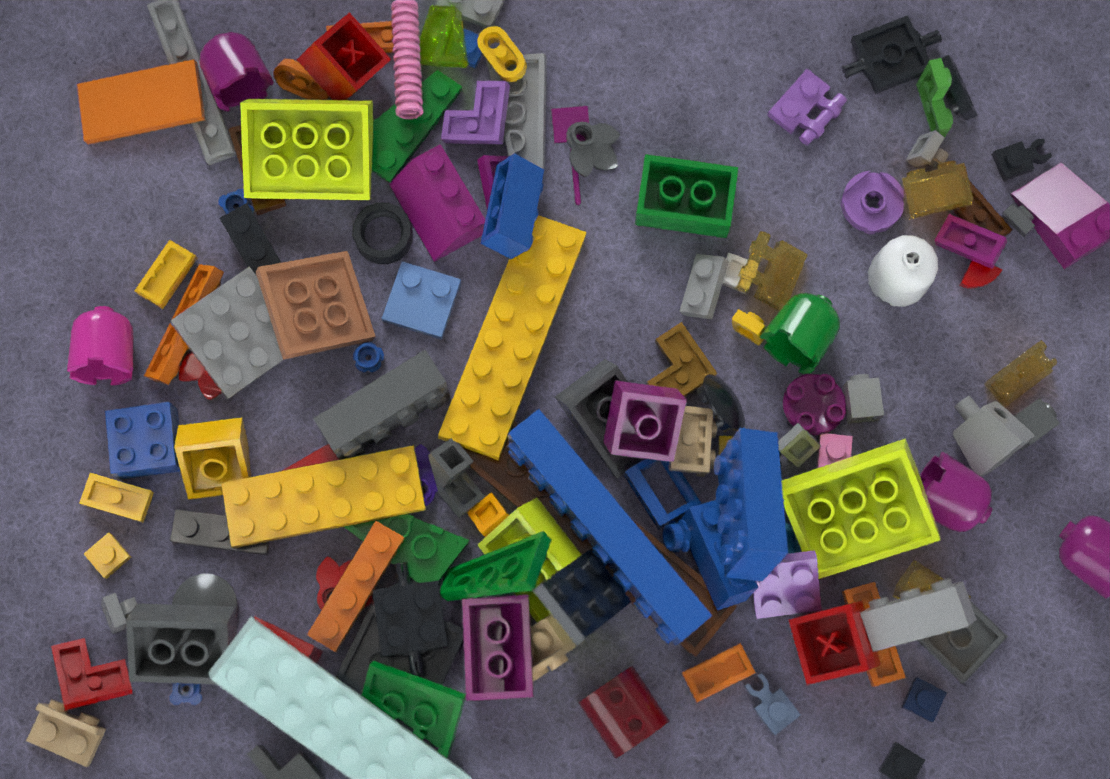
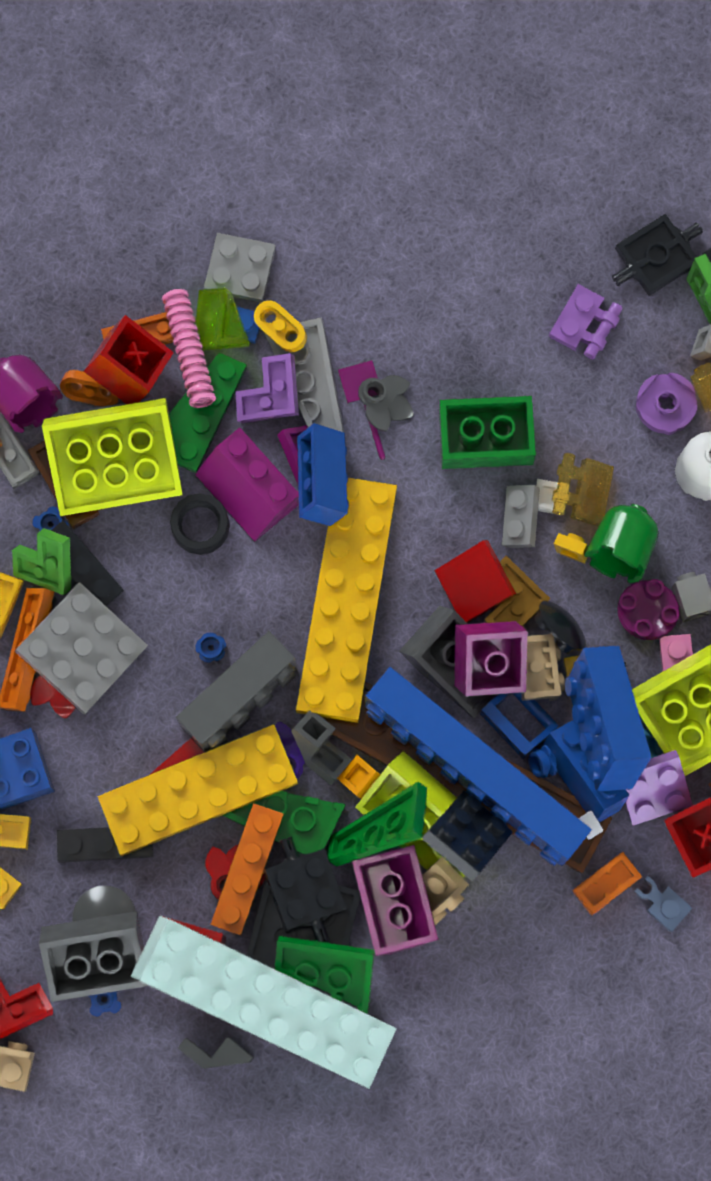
camera: 10 degrees left, 0 degrees up
light grey tile [101,593,137,635] -> none
yellow slope [174,417,251,500] -> none
nougat plate [256,251,376,360] -> none
medium blue plate [382,261,461,339] -> none
dark red brick [578,665,670,759] -> none
light grey plate [778,423,821,467] -> none
none -> bright green plate [12,528,71,595]
none -> red tile [434,540,516,623]
none -> white sticker [579,811,603,840]

